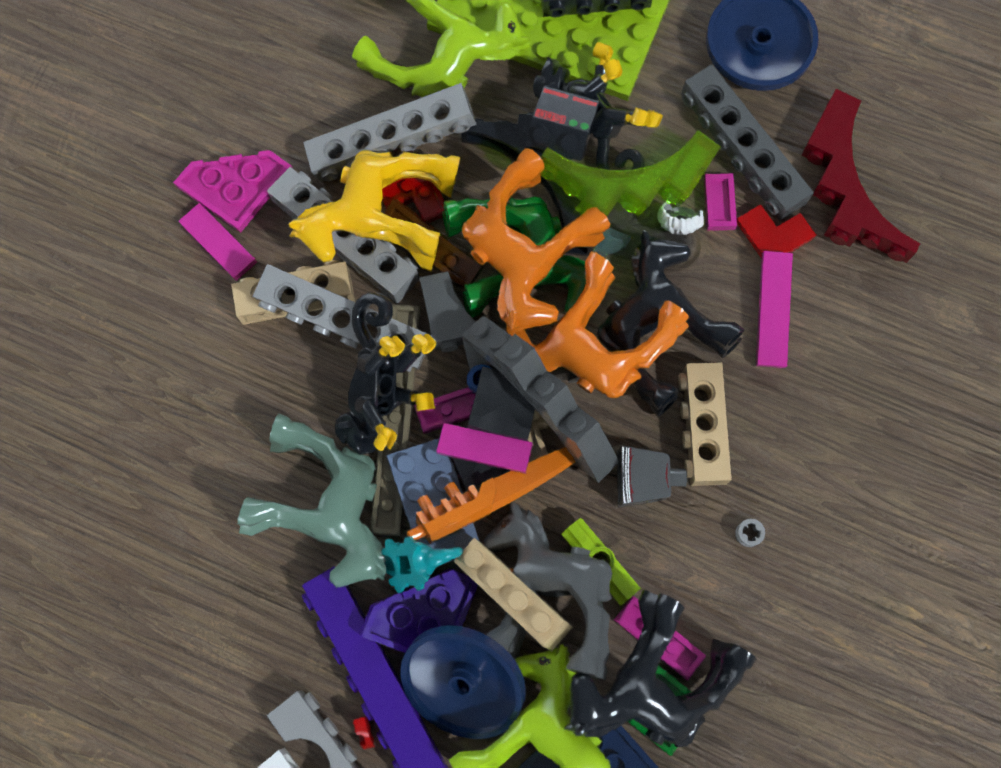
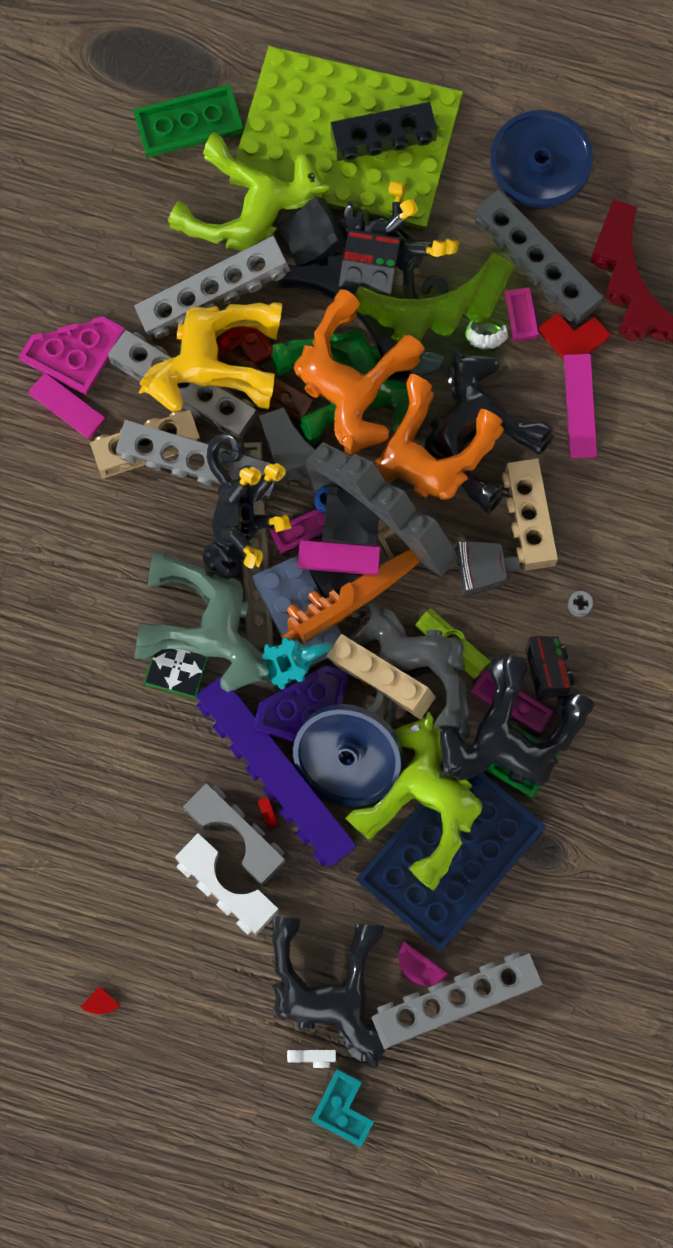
camera: 10 degrees left, 0 degrees up
none -> tile [144,649,209,699]
none -> black brick [276,196,346,267]
none -> black slope [525,636,574,701]

